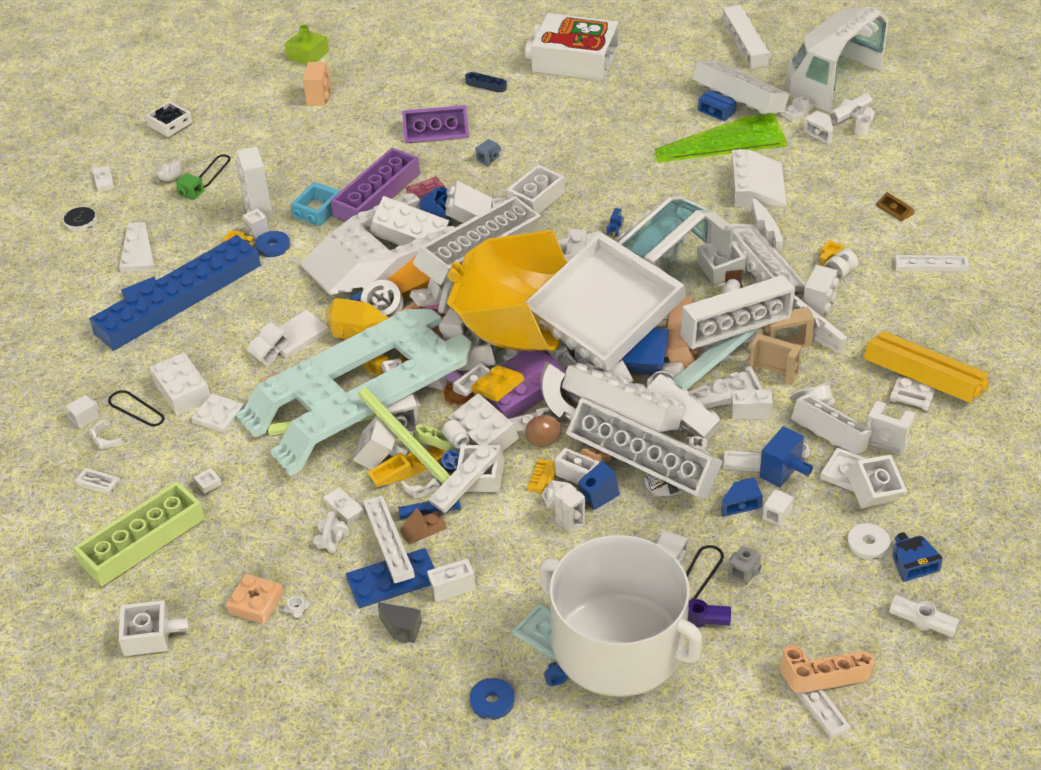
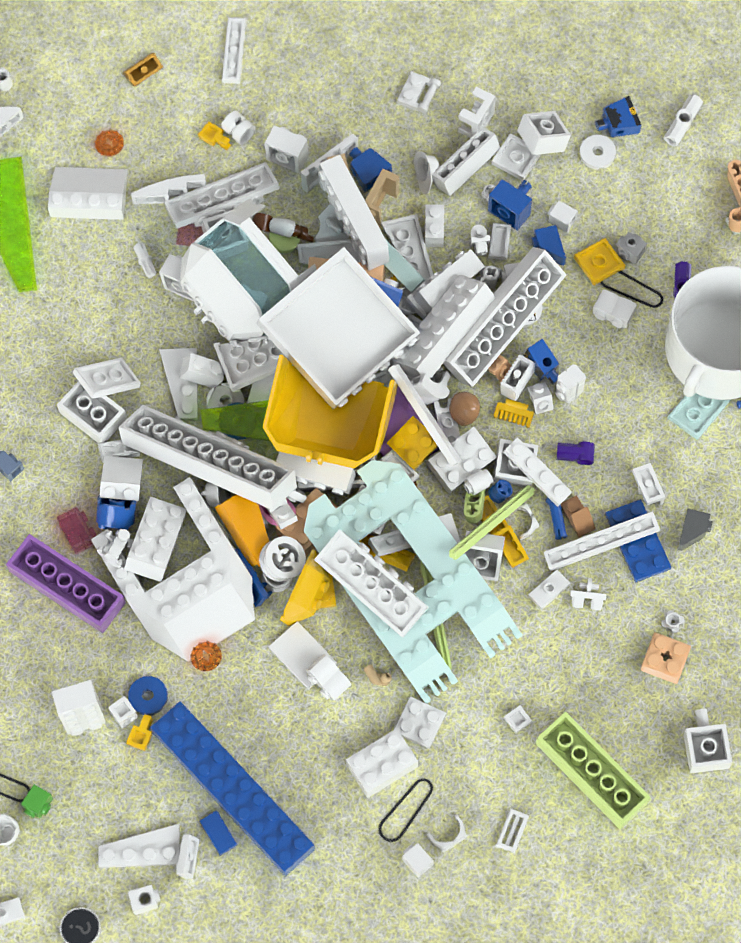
camera: 90 degrees left, 25 degrees up
medium azure window [291,182,340,226] -> none
blue plate [606,208,624,237] -> none
yellow brick [863,331,990,403] -> none
none -> white tile [73,357,141,399]
none -> clear orange gear [95,129,124,156]
none -> white piece [97,529,133,568]
none -> white brick [128,885,160,915]
none -> white plate [176,834,200,879]
none -> clear orange gear [190,640,222,671]
none -> white plate [314,530,429,637]
none -> blue torso [349,147,392,192]
none -> white tile [389,364,462,466]
none -> white hips [469,225,490,256]
none -> dark purple piece [556,441,595,465]
none -> yellow plate [574,238,625,285]

